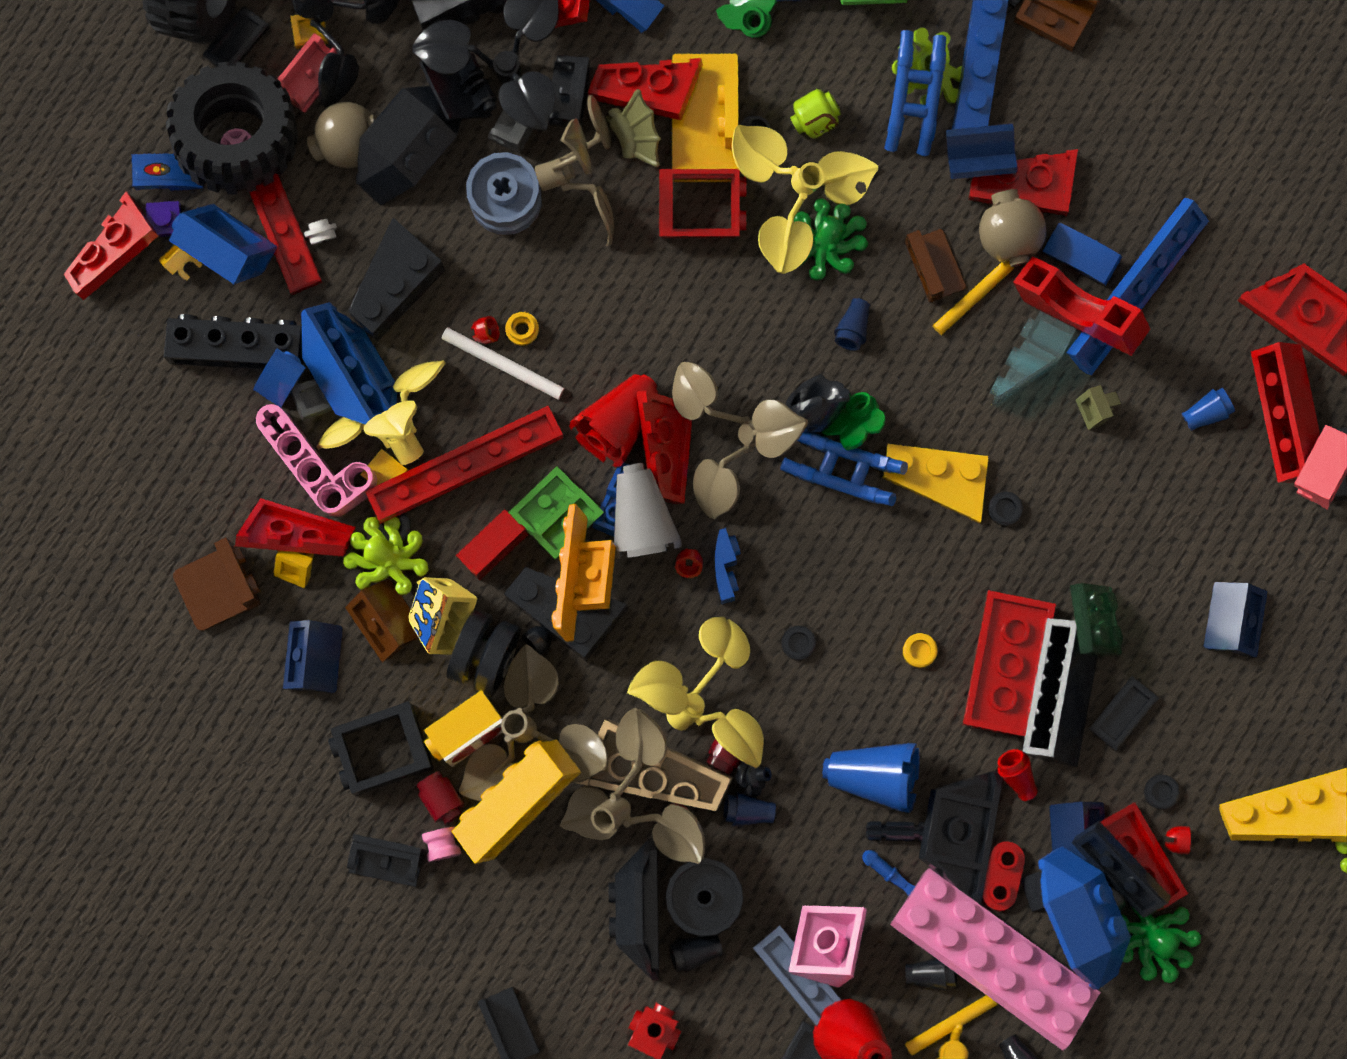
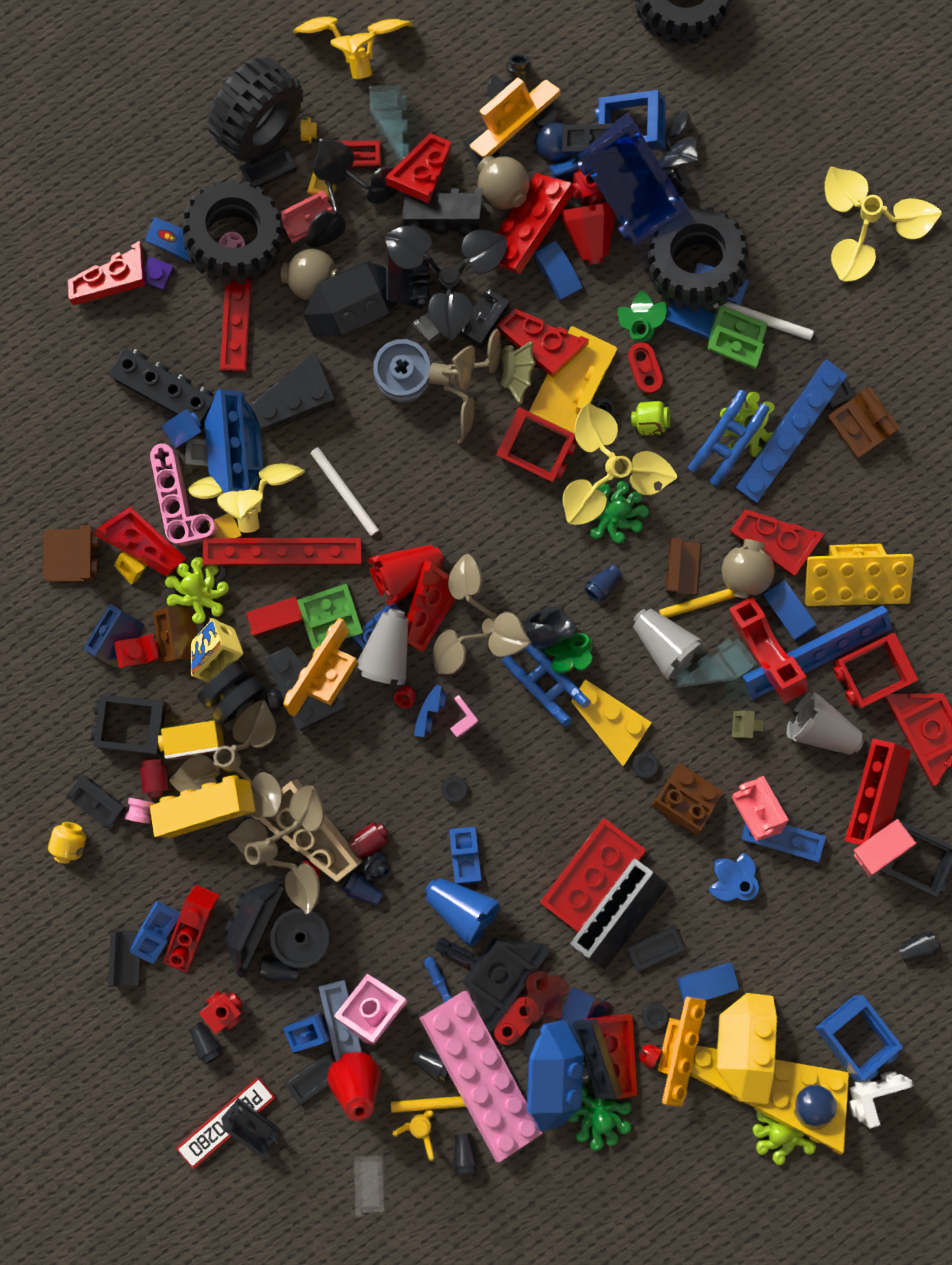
camera: 20 degrees right, 5 degrees up
yellow tile [159,245,202,280] -> none
blue window [169,204,277,284] -> none
white plate [304,219,337,245] -> none
red hinge [471,316,500,344] -> none
yellow plate [505,312,539,346] -> none
light yellow plant [628,617,764,768] -> none
yellow tile [903,633,938,668] -> none
dark blue panel [946,124,1018,179] -> none
red cone [997,749,1038,801] -> none
clear green plate [1070,583,1123,656] -> none
blue cone [1181,388,1235,431] -> none
panel [1204,582,1268,658] -> none
none -> yellow head [48,822,87,864]
none -> red bracket [114,634,159,669]
none -> blue slope [130,901,180,964]
none -> red slope [163,885,220,973]
none -> blue slope [283,1012,330,1053]
none -> blue slope [449,826,481,885]
none -> bright pink panel [450,695,478,739]
none -> clear red plate [525,971,570,1022]
none -> red plate [628,342,663,394]
none -> light grey cone [633,609,706,681]
none -> reddish brown plate [651,763,723,835]
none -> light orange bracket [658,997,706,1106]
none -> blue slope [677,963,739,1002]
none -> blue plate [709,853,759,901]
none -> yellow wedge [716,993,777,1105]
none -> coral hinge [732,776,788,841]
none -> blue plate [741,822,826,862]
none -> light grey cone [786,692,864,755]
none -> yellow bracket [805,544,914,606]
none -> red window [833,632,918,709]

